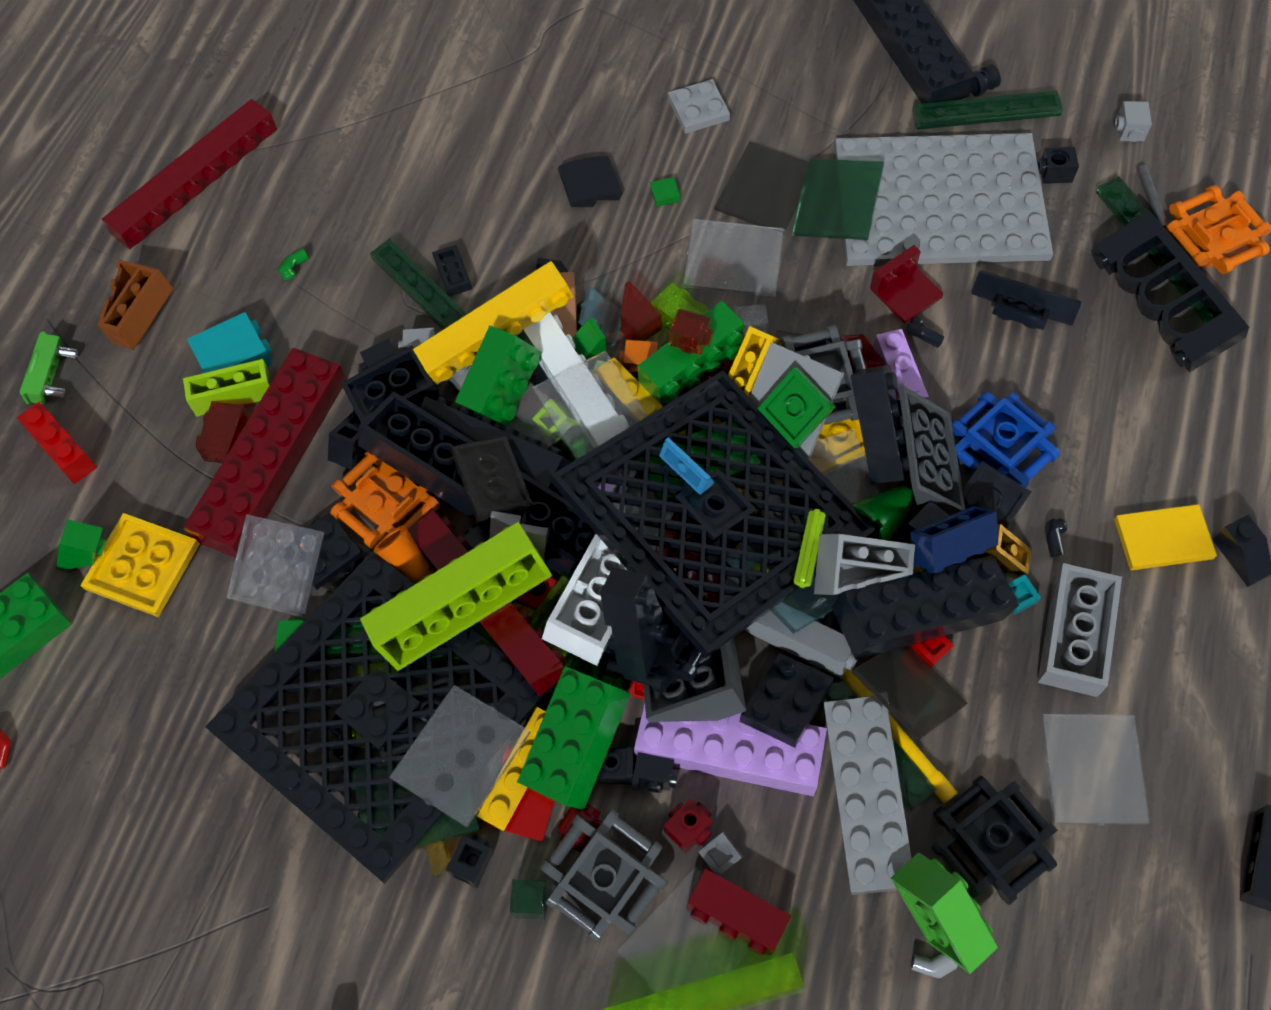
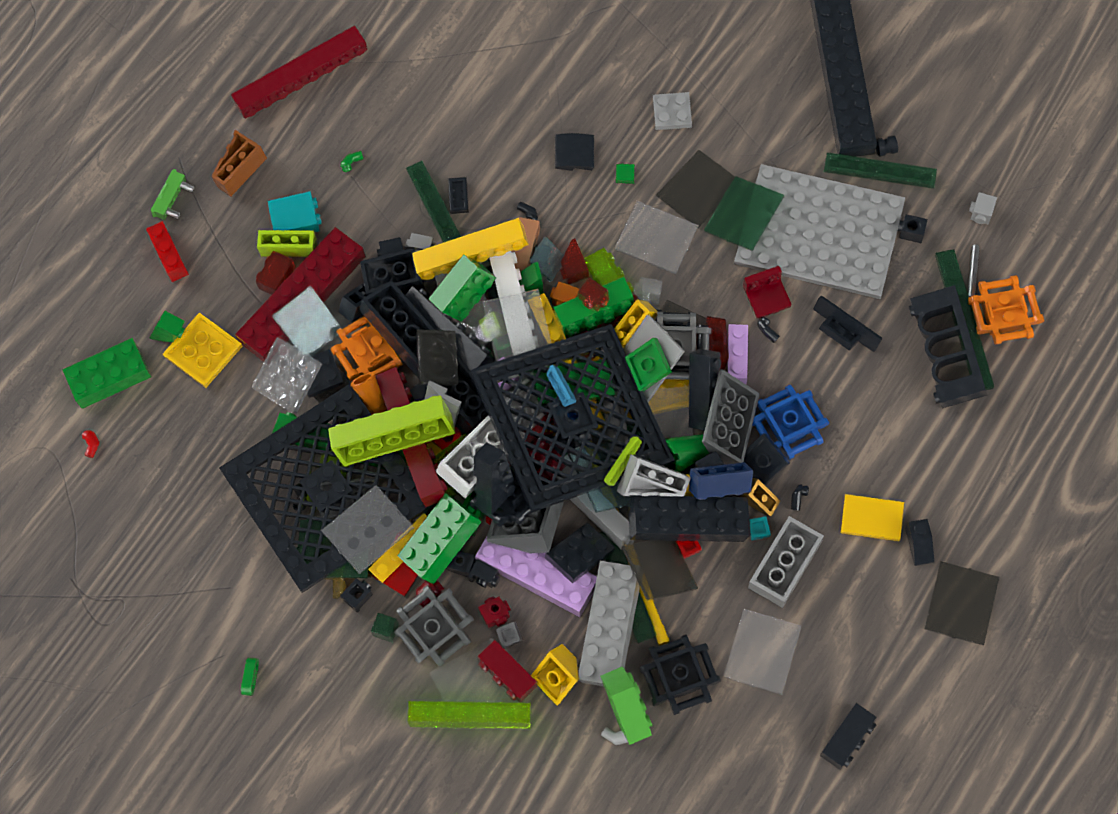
camera: 20 degrees right, 5 degrees up
none -> clear light blue piece [272,286,342,359]
none -> yellow slope [531,644,579,706]

